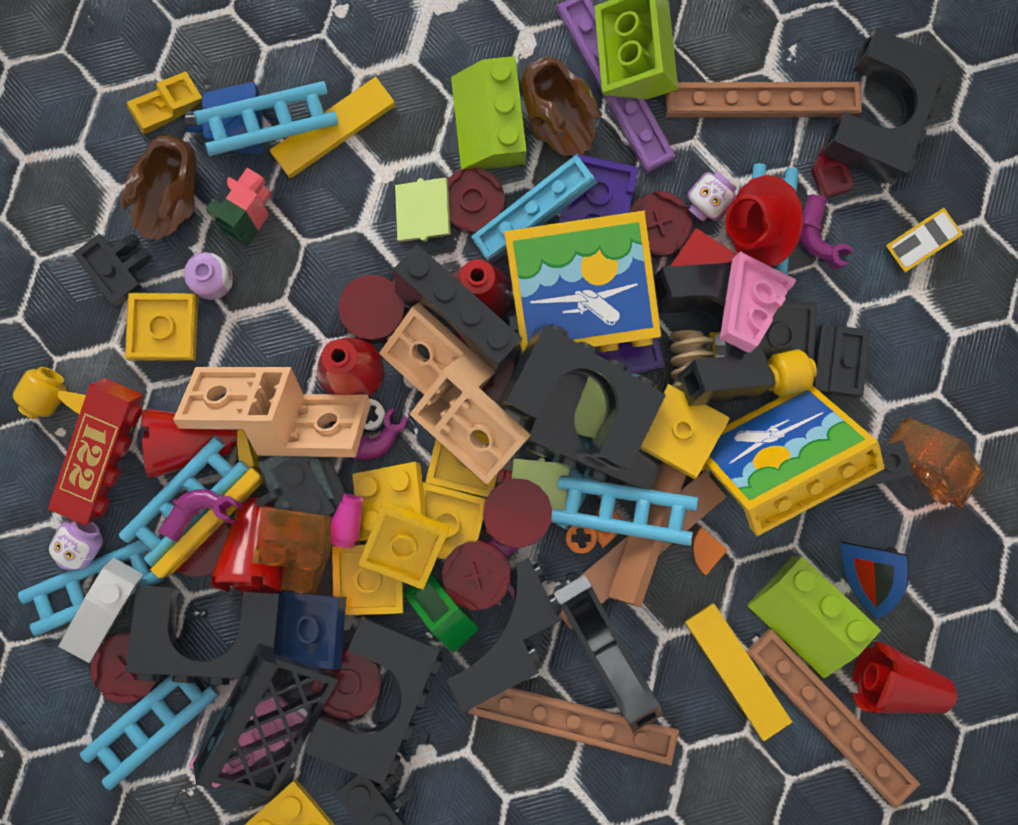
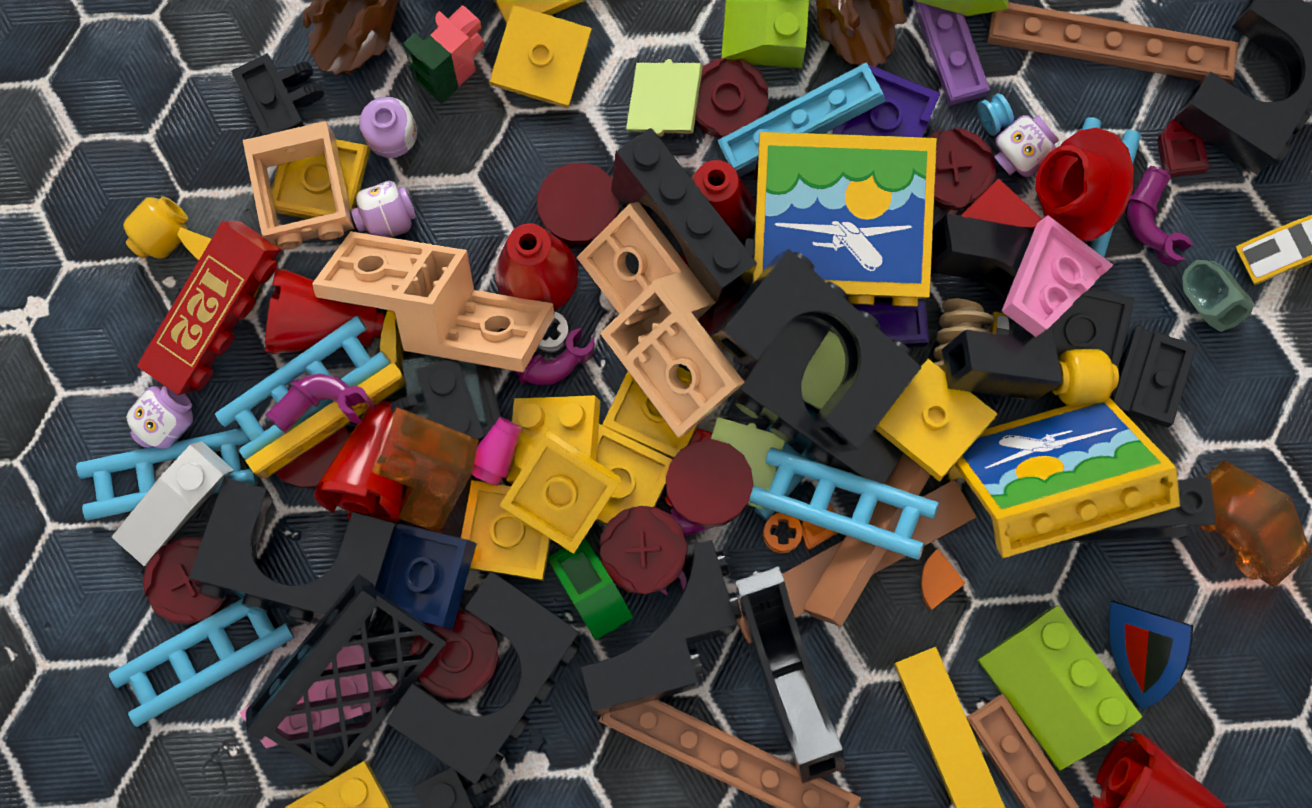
camera: 15 degrees right, 5 degrees down
none -> light nougat window [243,121,355,250]
none -> lavender head [350,181,417,238]
none -> yellow plate [489,4,592,109]
none -> medium azure bush [977,93,1014,136]
none -> rock [1182,260,1254,332]

